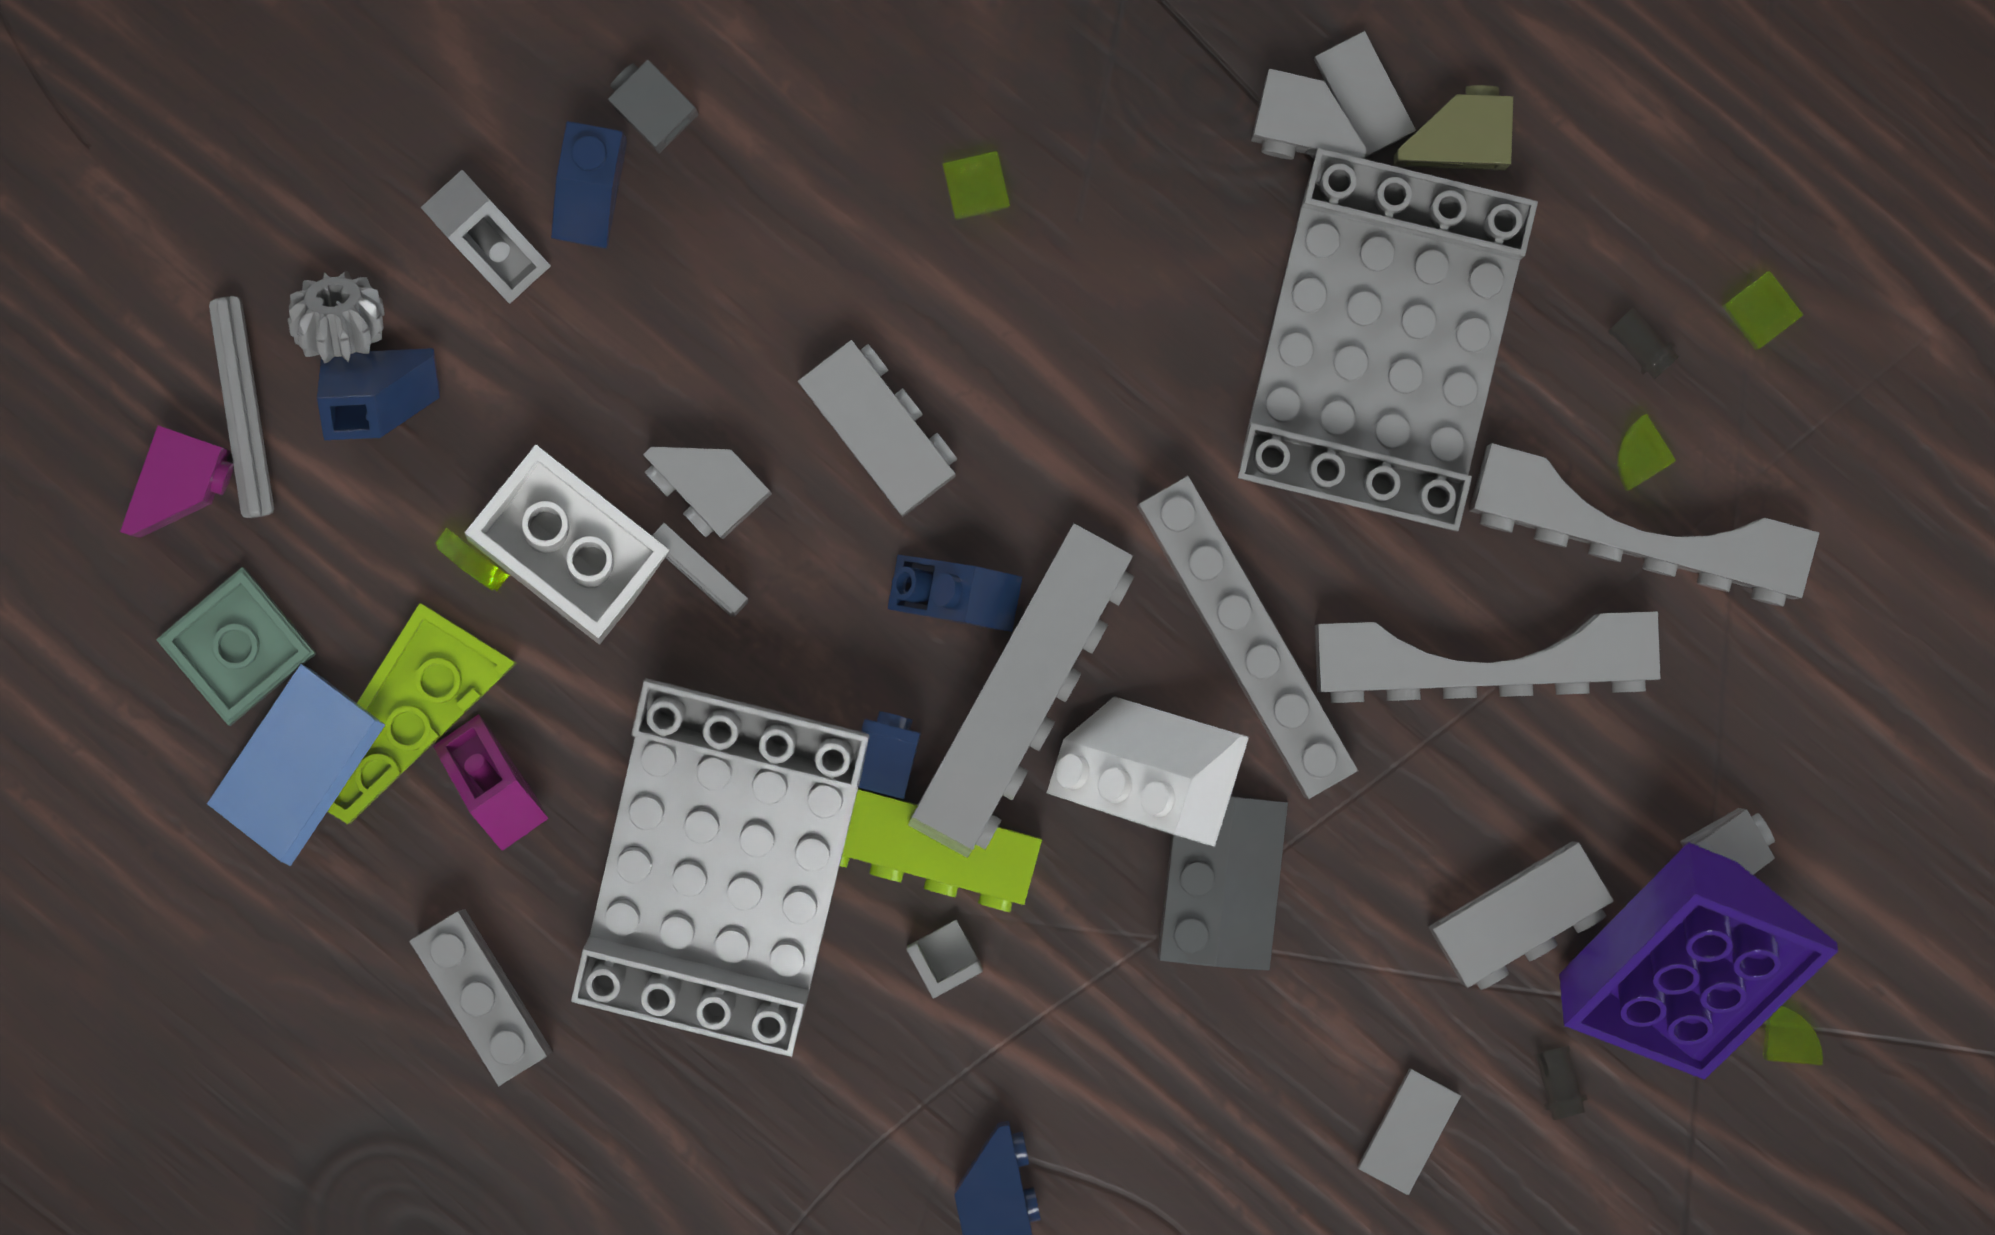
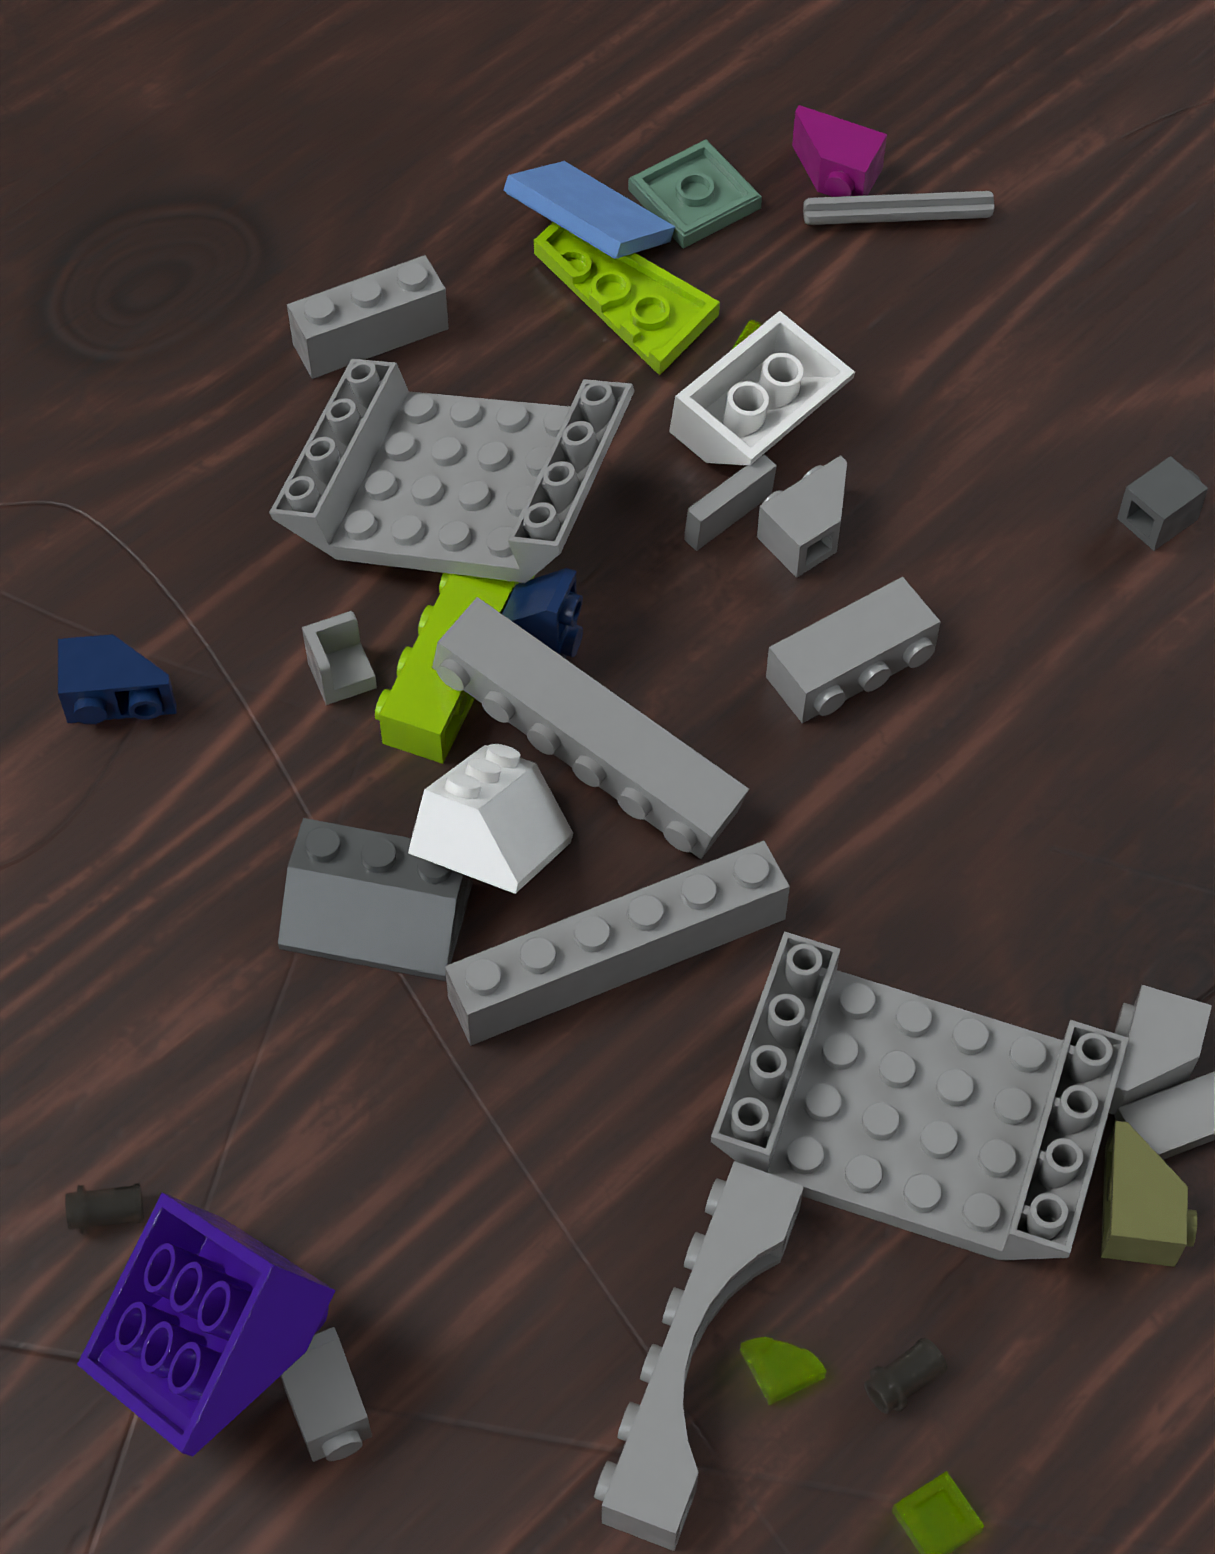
camera: 100 degrees right, 30 degrees down
light grey gear [288,271,385,363] -> none
dark blue slope [317,348,440,440] -> none
light grey slope [421,170,551,304] -> none
magenta slope [433,714,548,851] -> none
dark blue slope [551,121,628,249] -> none
dark blue slope [888,554,1022,632] -> none
clear neon green tile [943,151,1010,220] -> none
light grey arch [1315,611,1660,703] -> none
light grey tile [1357,1068,1461,1195] -> none
light grey brick [1428,841,1613,990] -> none
clear neon green tile [1764,1006,1823,1065] -> none

